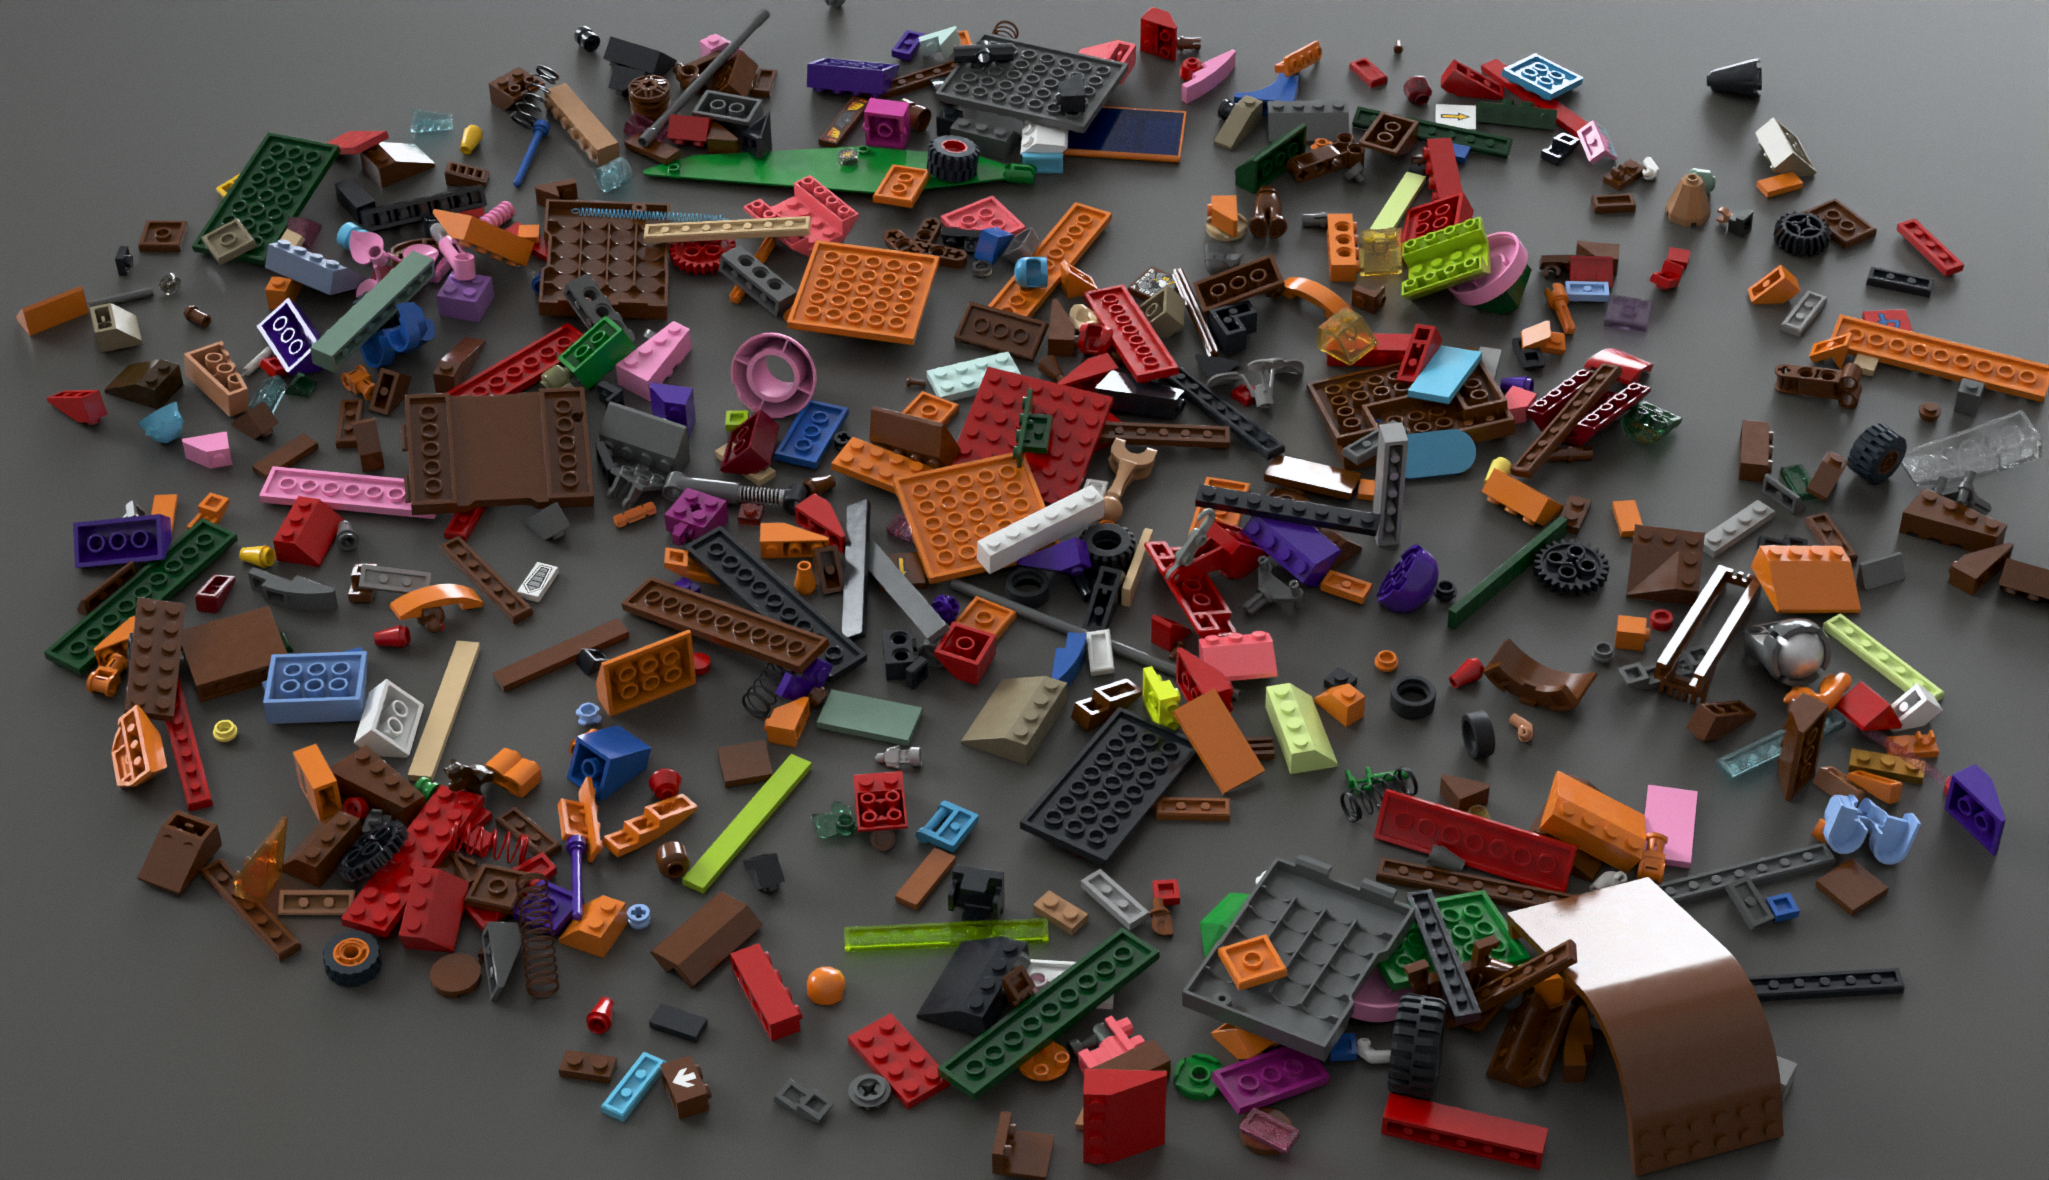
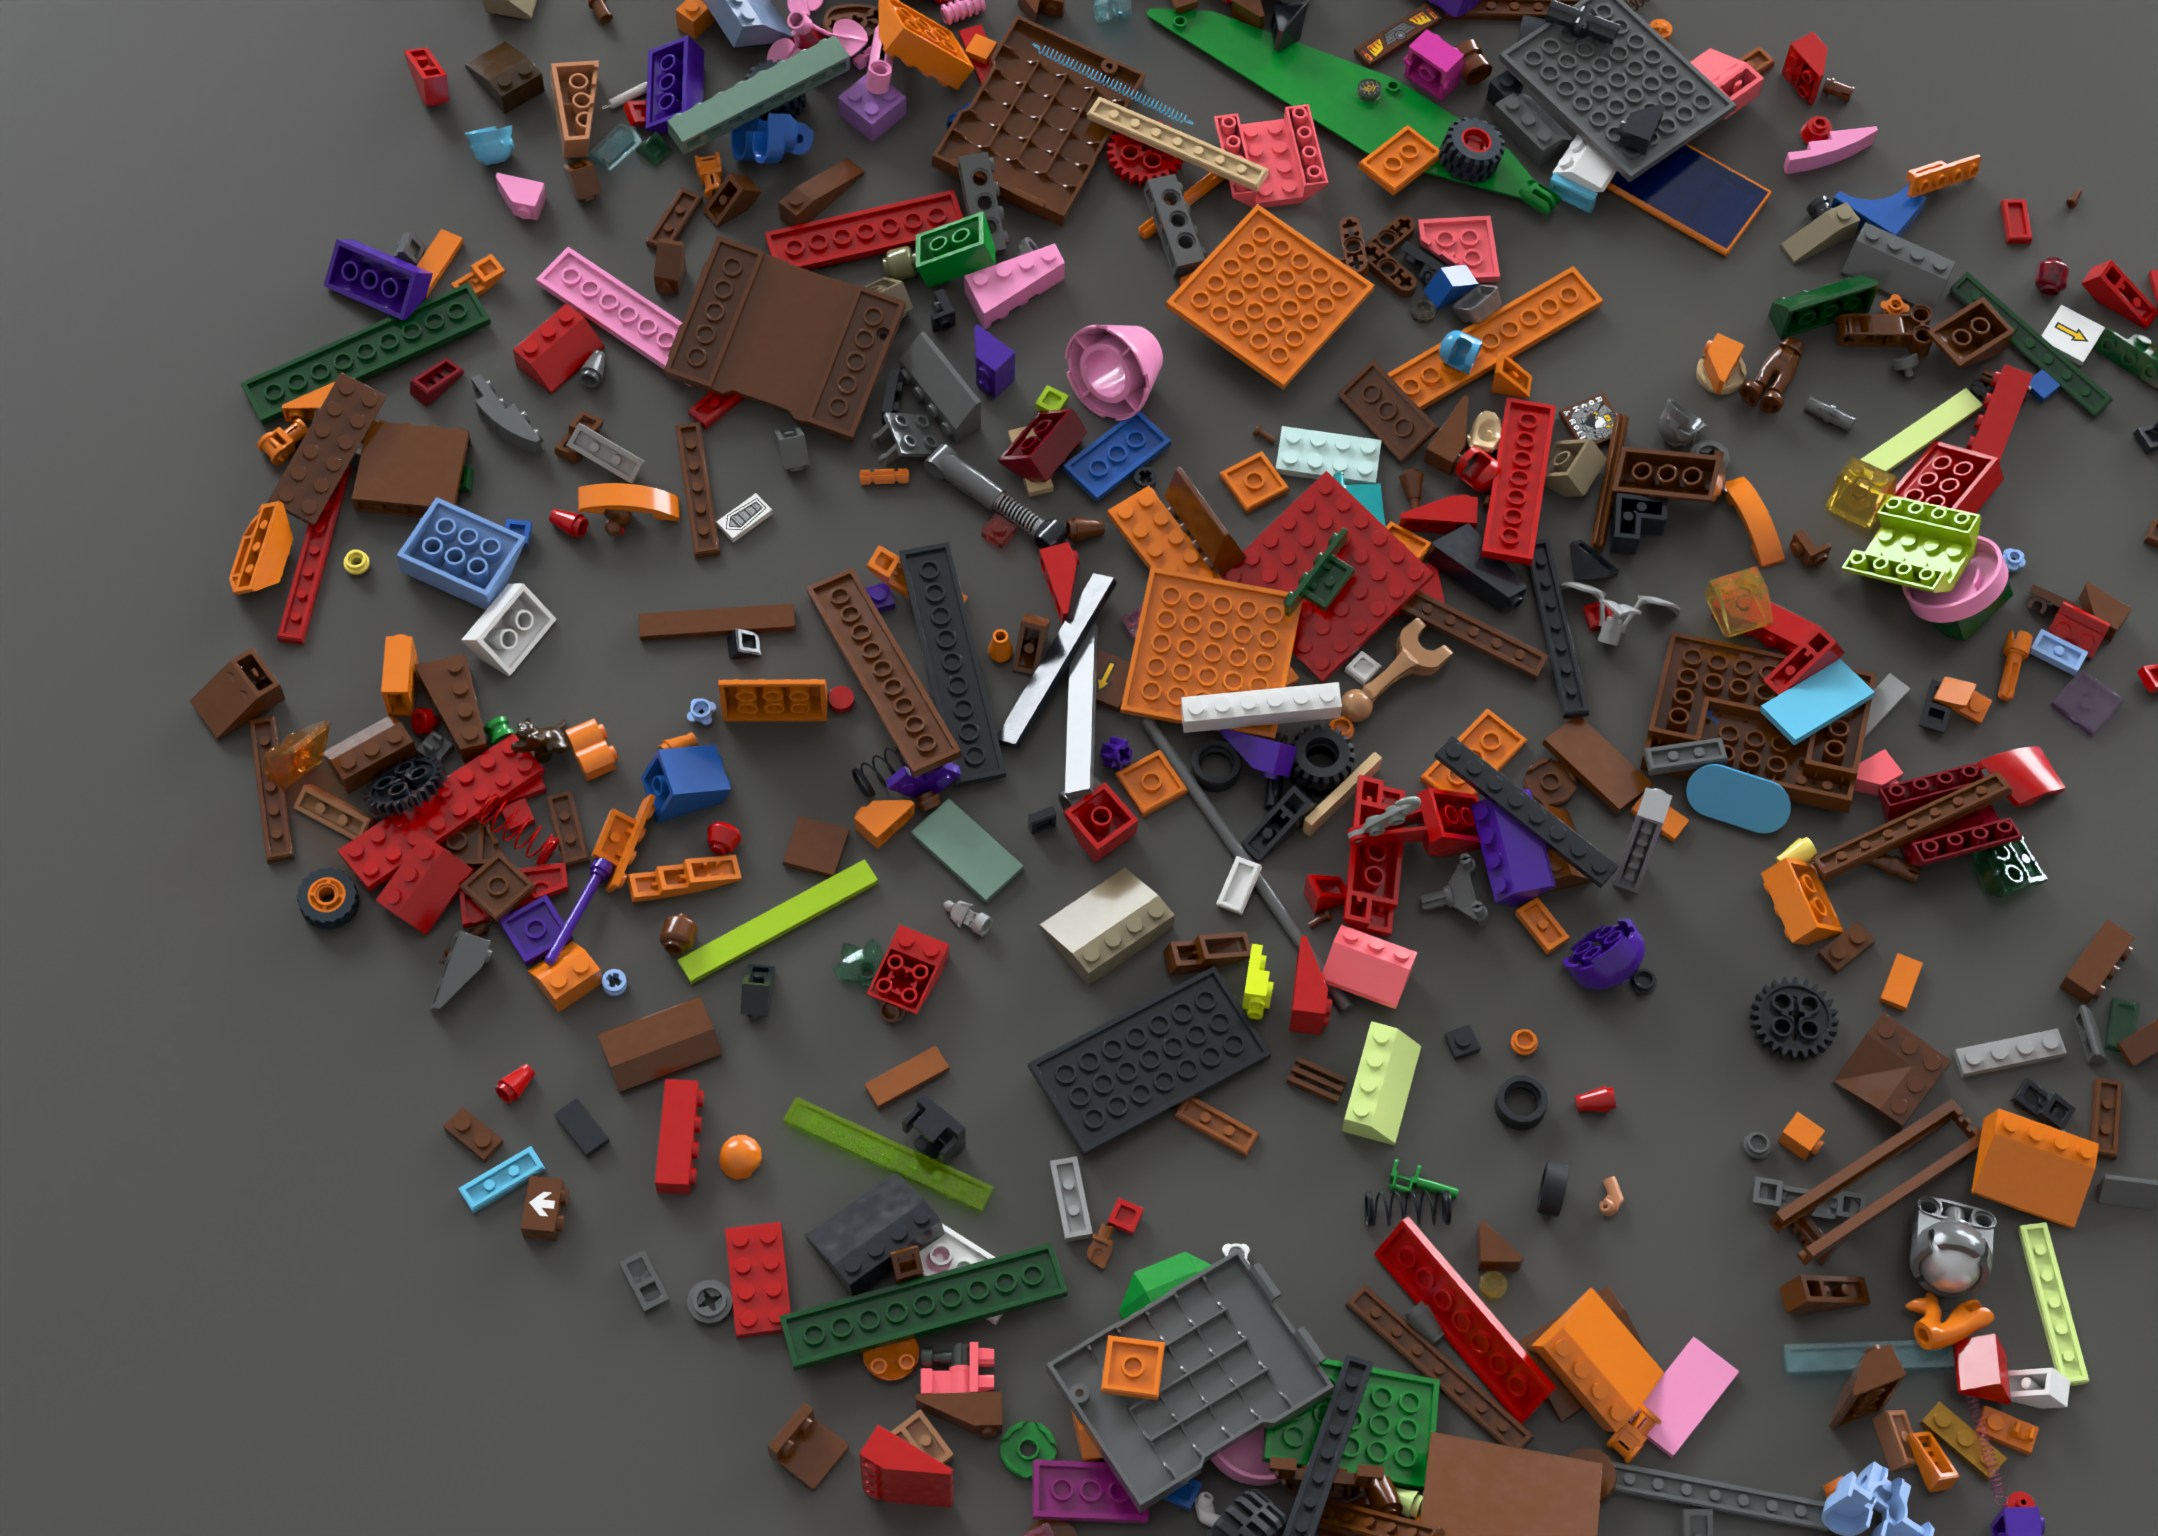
camera: 25 degrees right, 20 degrees up
reddish brown slope [77,560,137,616] -> none
yellow cone [239,545,275,568] -> none
reddish brown tile [252,433,319,480] -> none
tan tile [408,641,481,782] -> none
reddish brown tile [430,953,482,998] -> none
reddish brown piece [515,873,560,997] -> none
magenta hinge [664,488,728,546] -> none
orange slope [760,523,829,558] -> none
black brick [882,629,918,681] -> none
dark azure plate [915,801,979,853] -> none
medium nougat plate [1033,890,1088,935] -> none
blue slope [1052,632,1087,688] -> none
orange tile [1172,688,1265,795] -> none
orange slope [1314,683,1365,727] -> none
orange brick [1326,214,1360,282] -> none
dark green tile [1447,516,1568,630] -> none
reddish brown panel [1483,639,1598,711] -> none
dark purple cone [1500,376,1534,392] -> none
white arm [1590,871,1627,891] -> none
red tile [1649,609,1674,631] -> none

